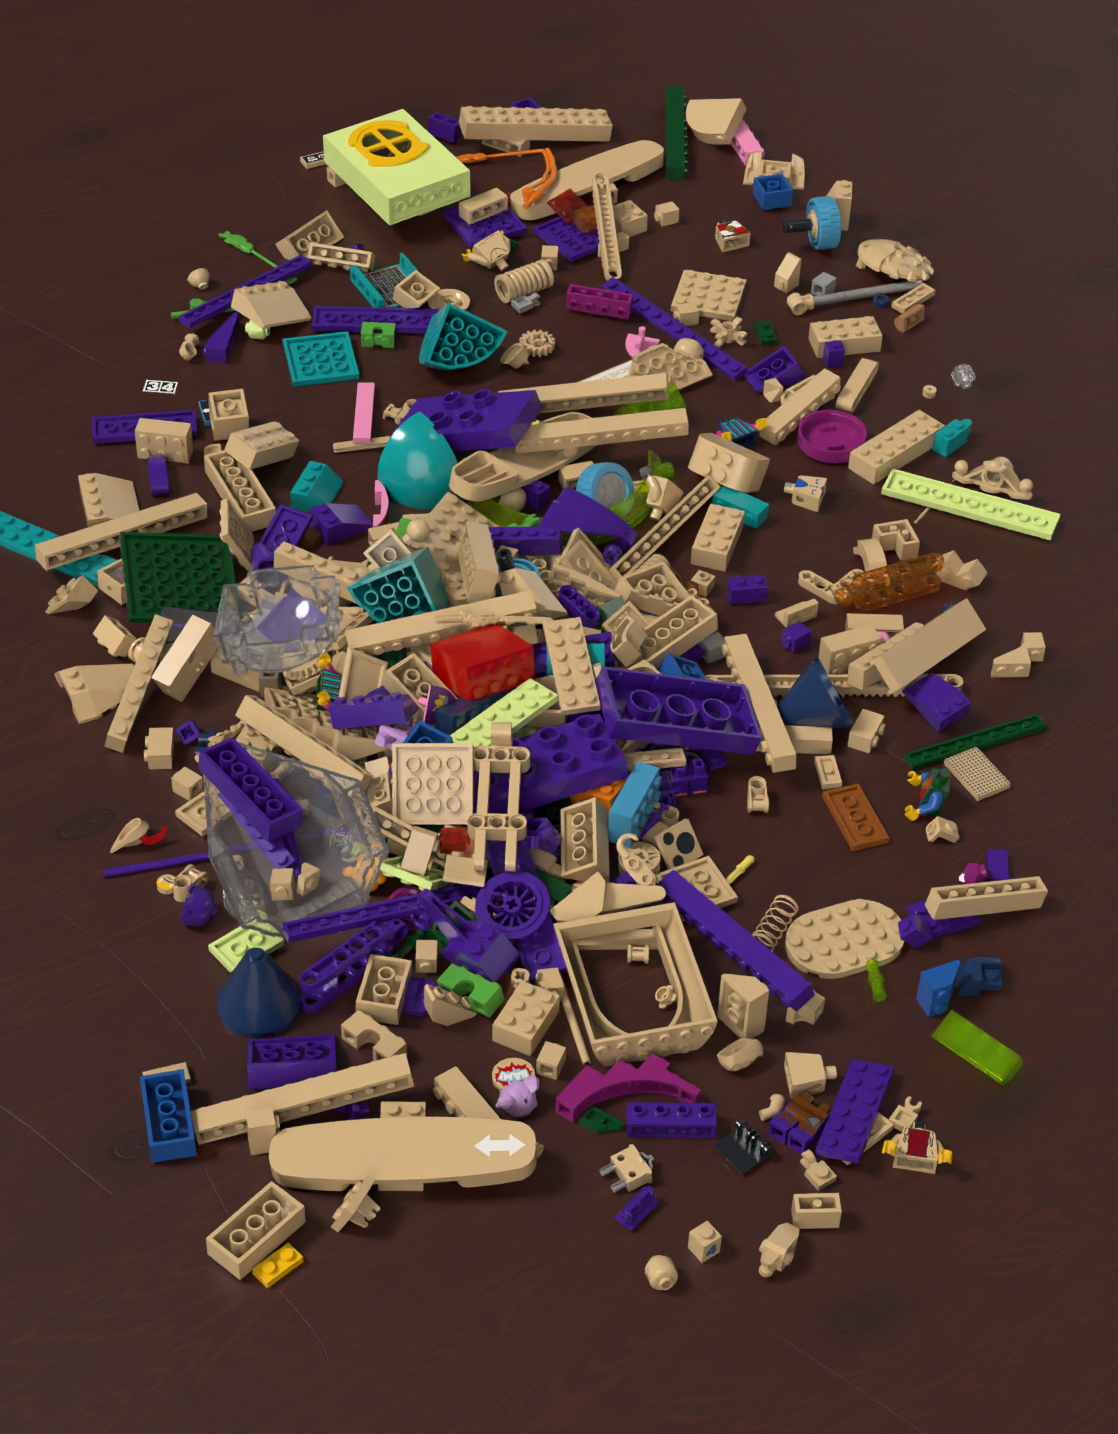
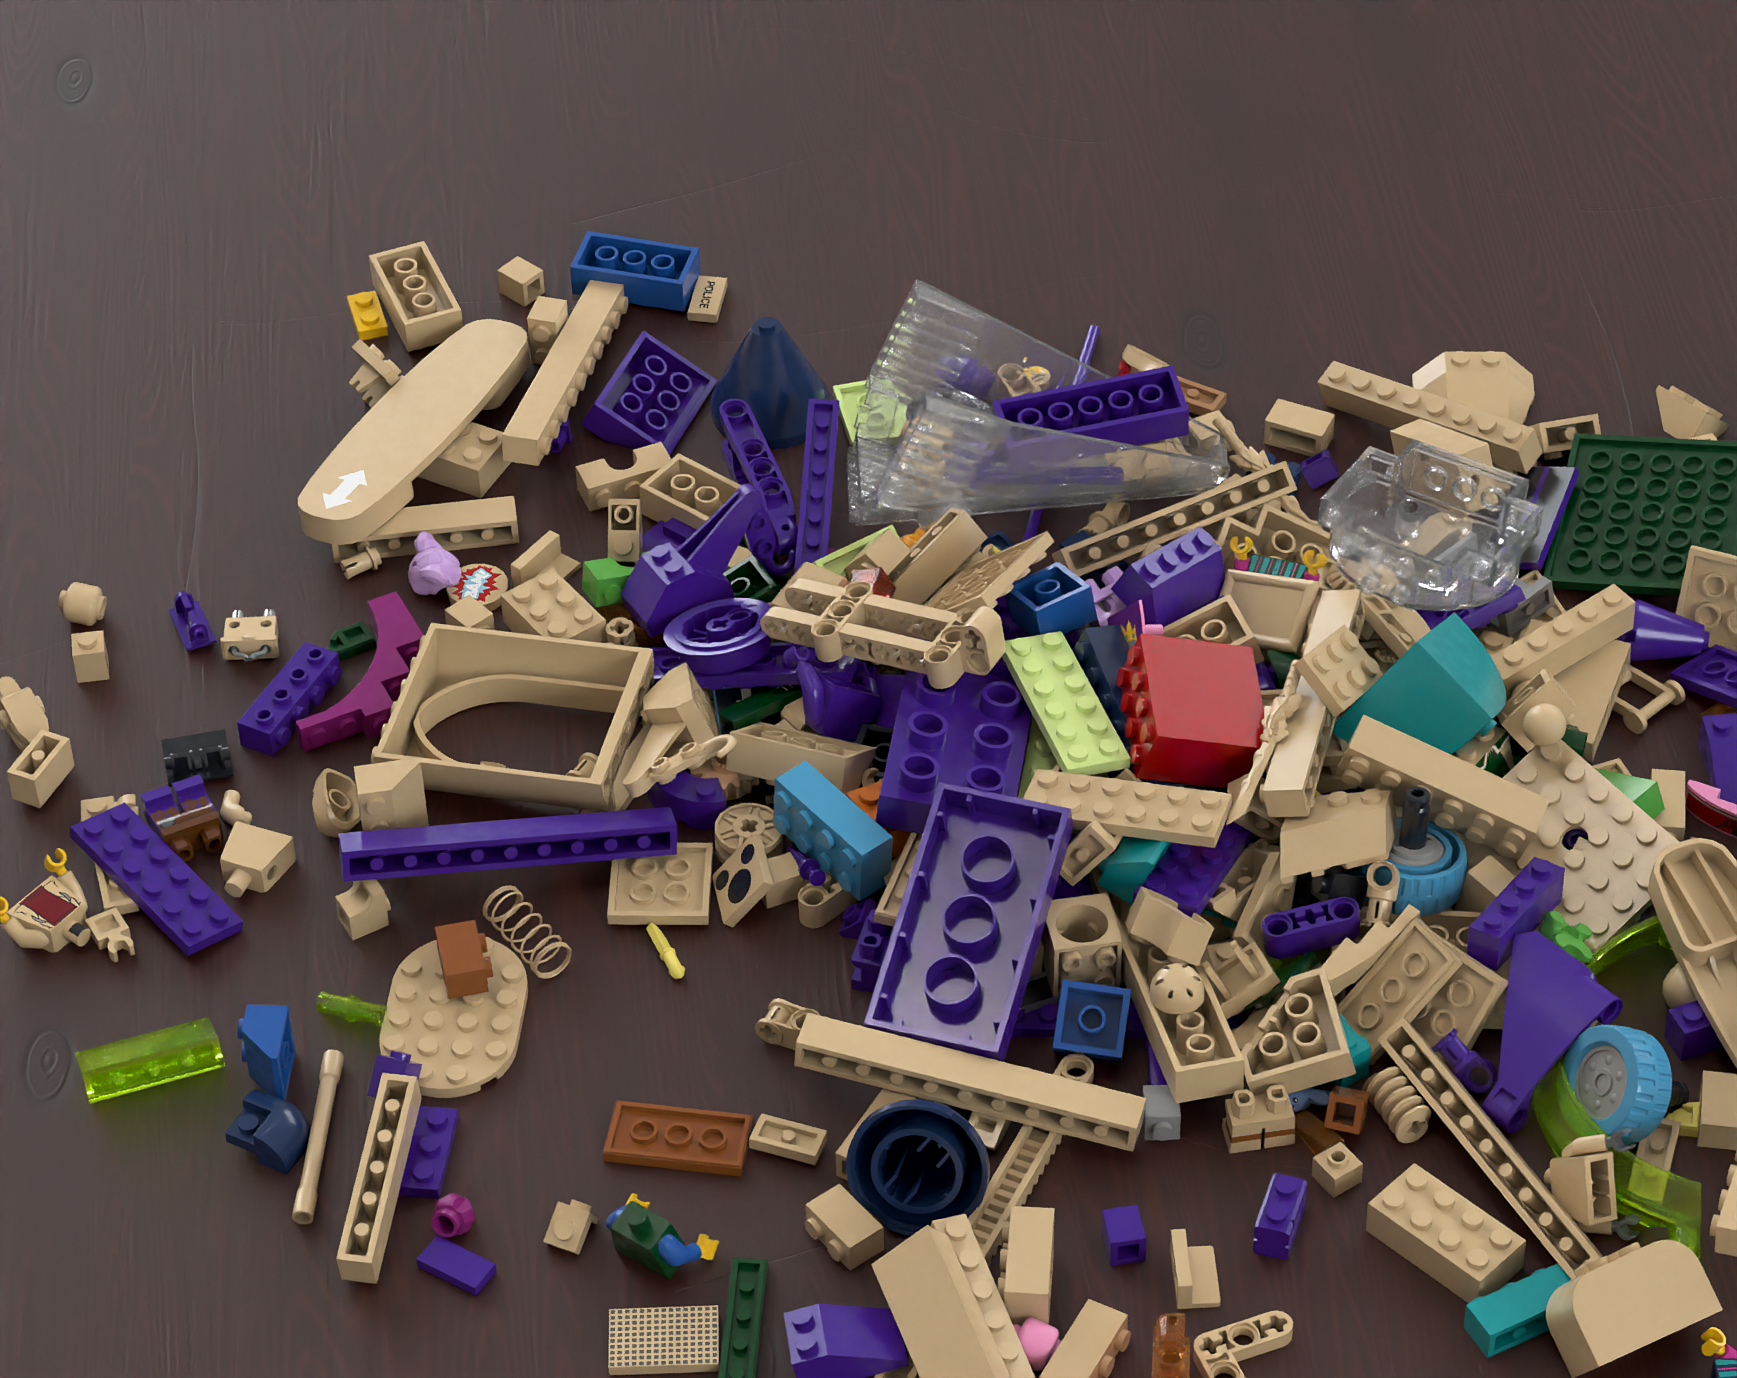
camera: 120 degrees right, 0 degrees up
none -> tan piece [292,1050,344,1225]
none -> dark orange brick [435,920,493,999]
none -> tan brick [497,256,545,307]
none -> tan panel [510,530,581,588]
none -> tan helmet [1150,963,1204,1014]
none -> medium nougat plate [1177,376,1227,416]
none -> tan plate [1294,624,1384,717]
none -> tan connector [1361,860,1400,928]

